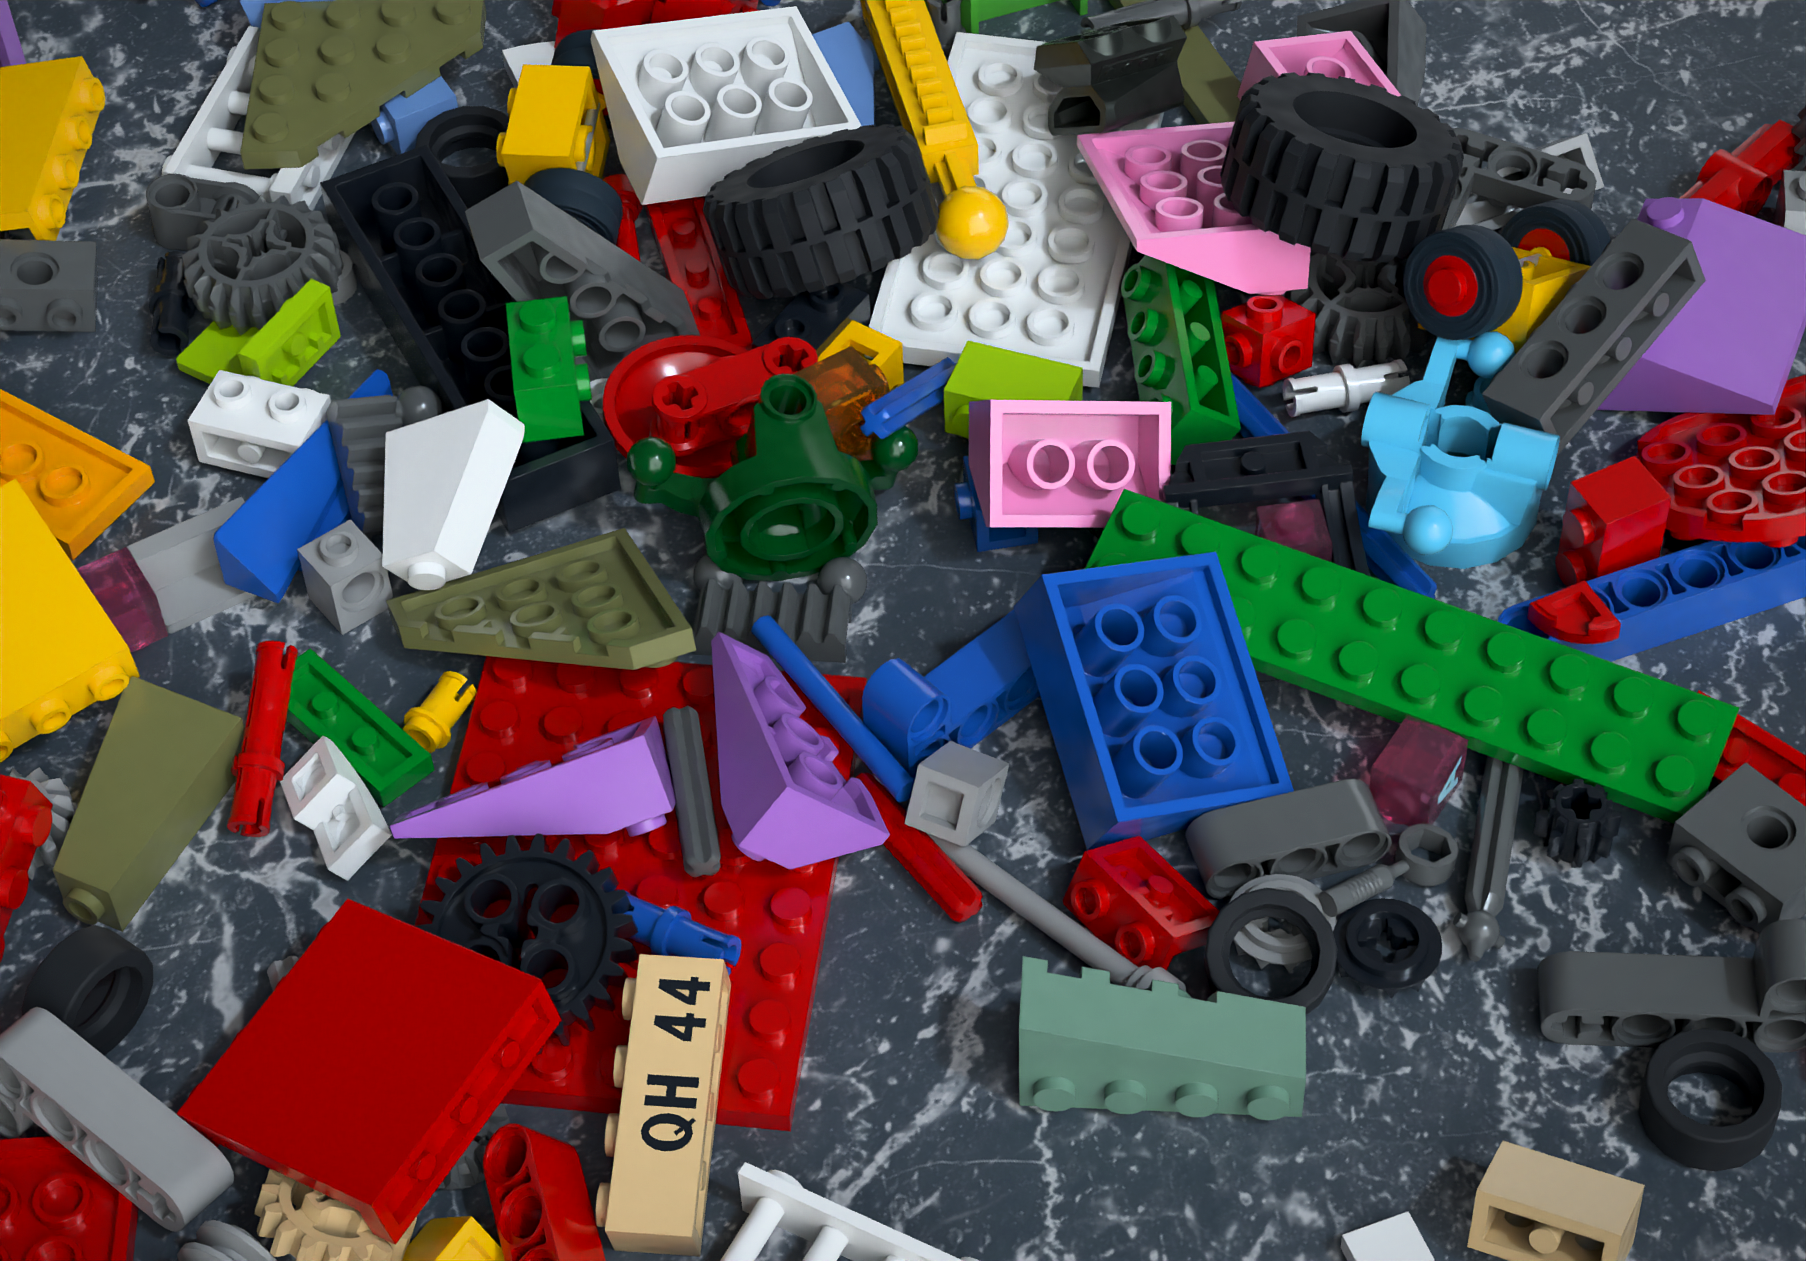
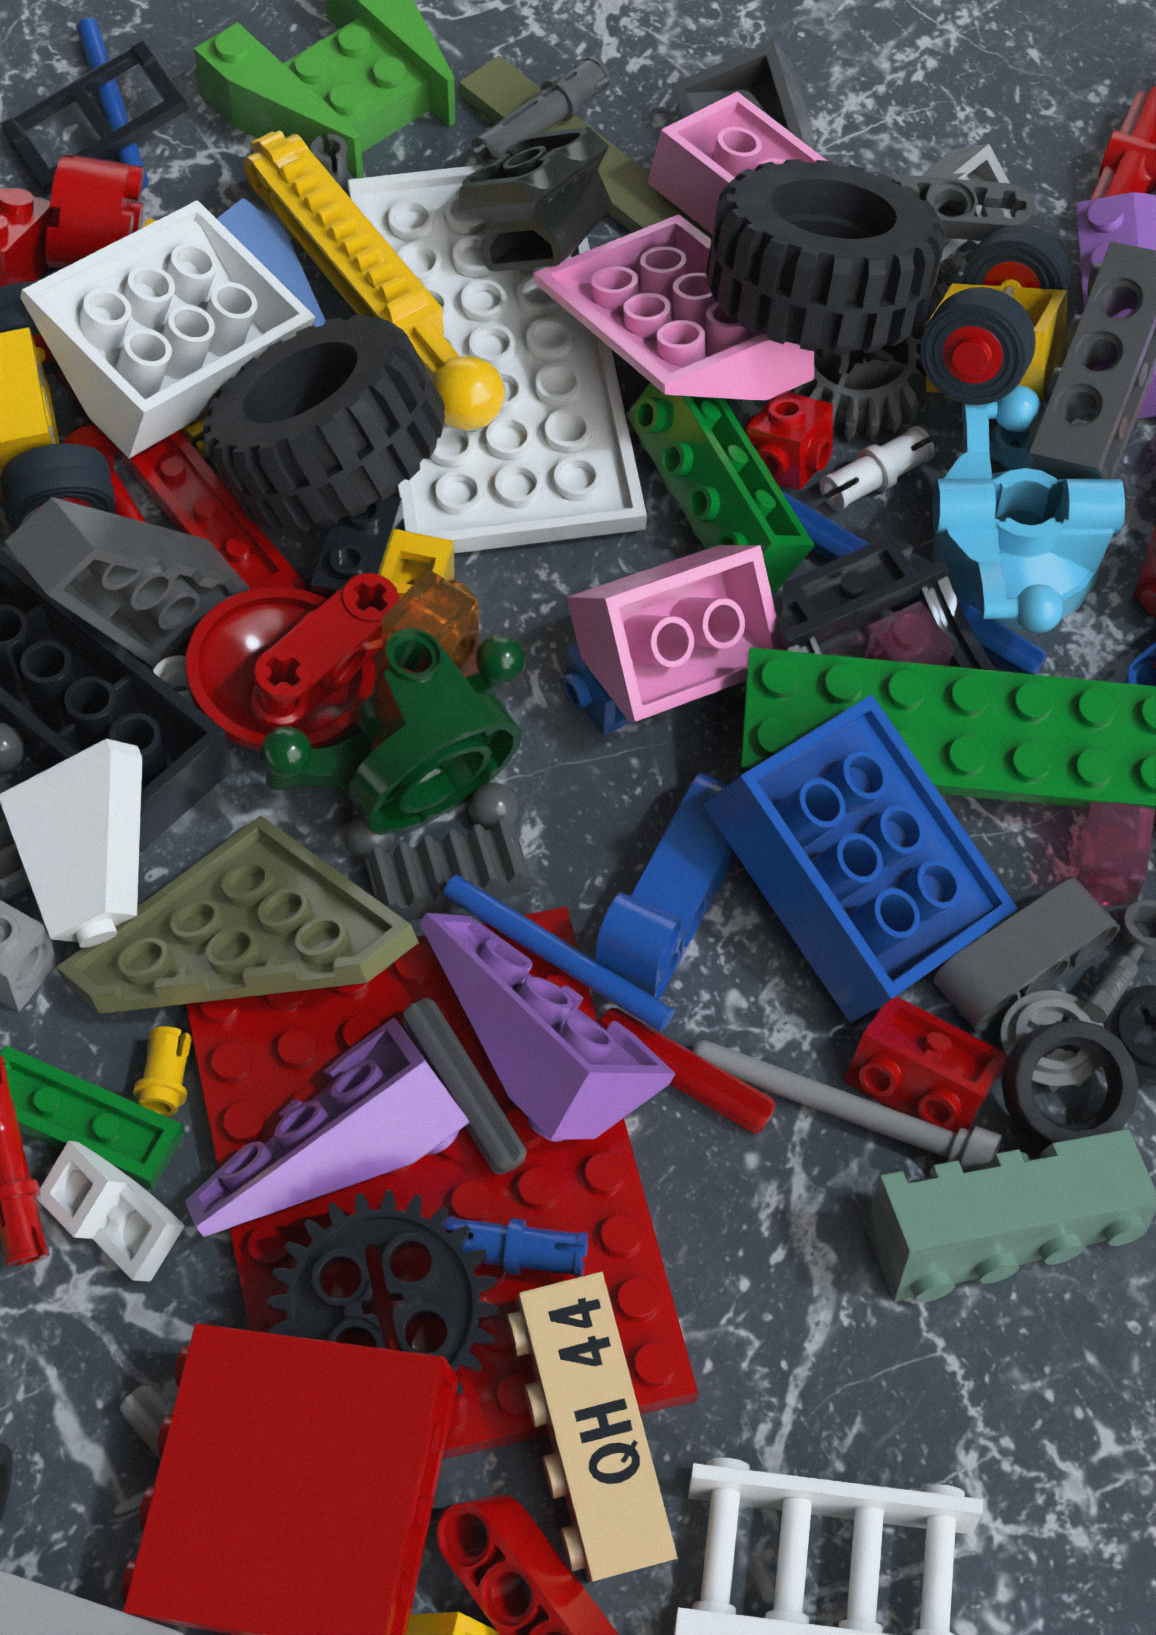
camera: 25 degrees left, 10 degrees up
green brick [506,296,592,443] -> none
blue axle [860,357,957,439] -> none
light grey brick [904,741,1010,847] -> none
lime brick [944,340,1083,439] -> none

